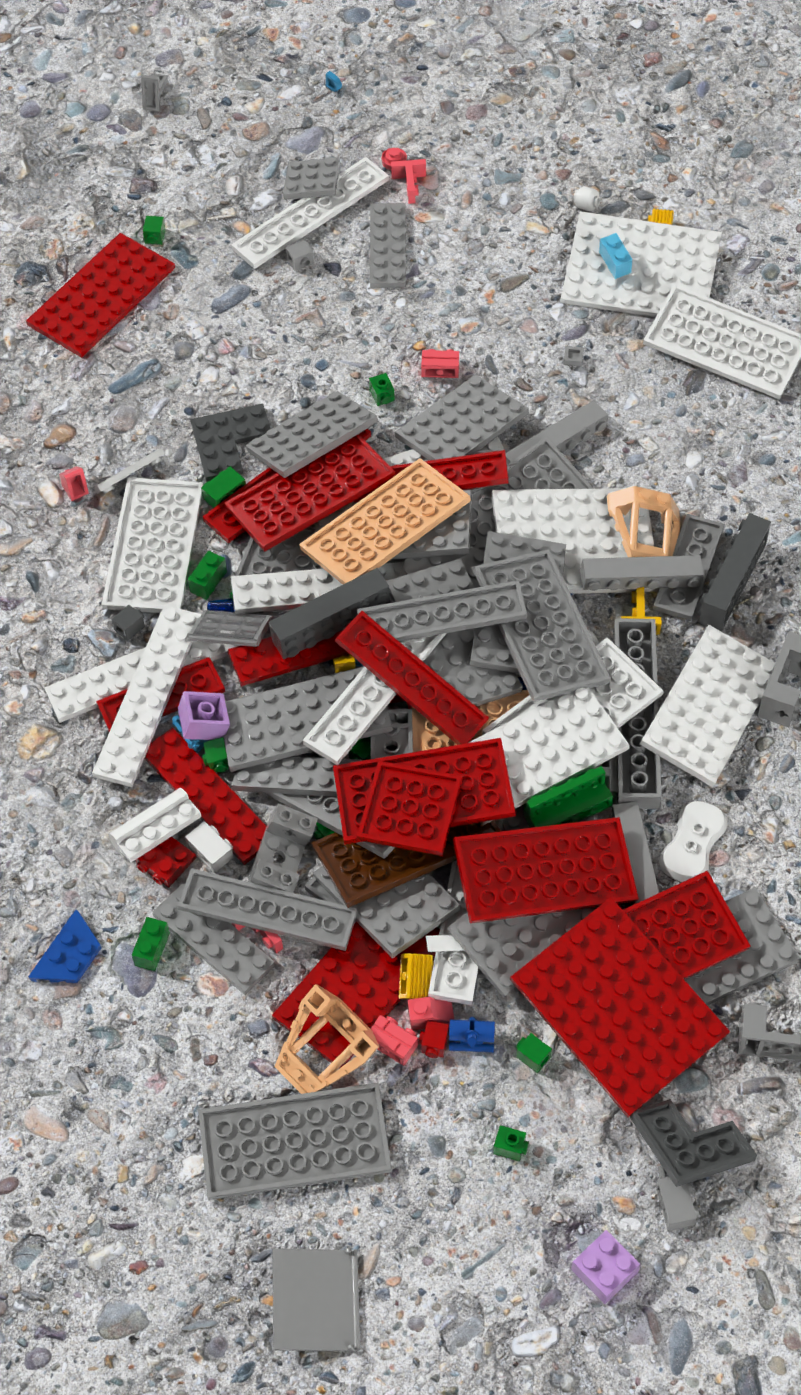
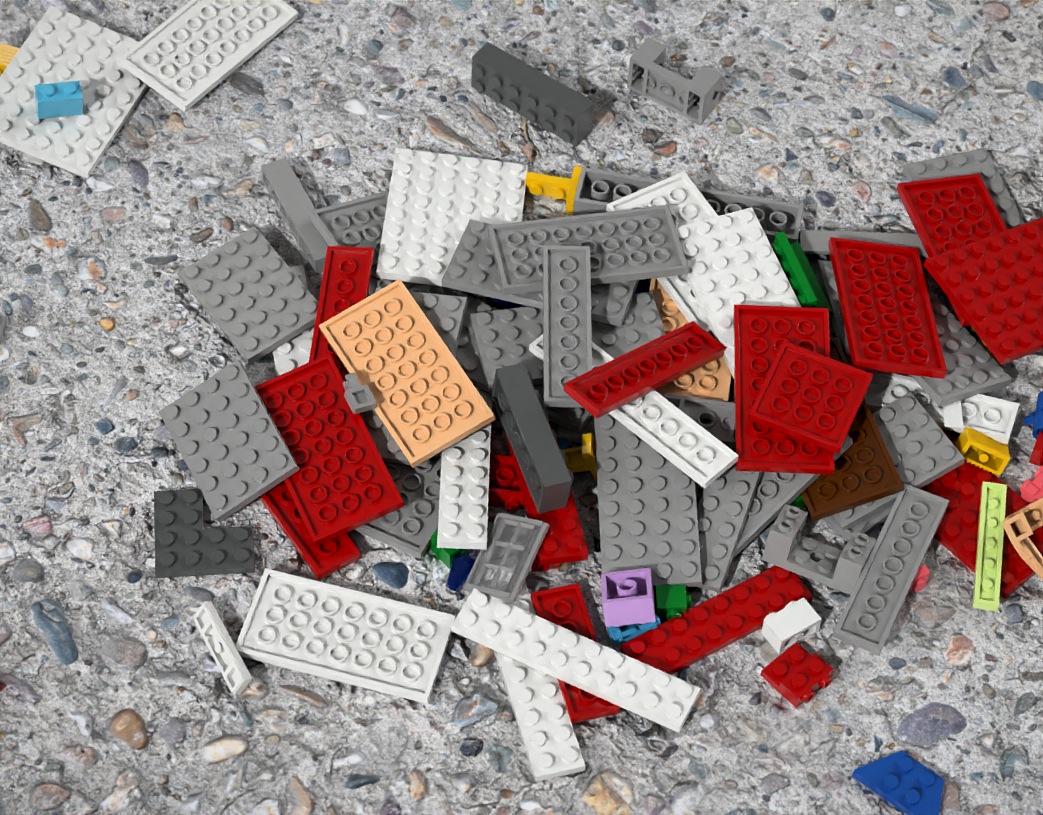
camera: 85 degrees left, 5 degrees down
coral slope [59,466,89,501] -> none
white brick [108,788,202,863] -> none
dark grey brick [111,605,145,641] -> none
green brick [131,917,170,971] -> none
light grey plate [152,883,276,995] -> none
green brick [188,551,227,600] -> none
green brick [201,466,246,508] -> none
green brick [369,373,395,406] -> none
coral slope [408,997,455,1030] -> none
coral brick [421,349,459,378] -> none
light grey plate [563,346,584,367] -> none
light grey brick [580,555,704,591] -> none
light nougat windscreen [607,486,681,557] -> none
white plate [640,625,776,787] -> none
light grey plate [653,514,725,621] -> none
white plate [659,801,727,882] -> none
none -> light grey plate [343,373,377,414]
none -> yellowish green plate [972,481,1007,611]

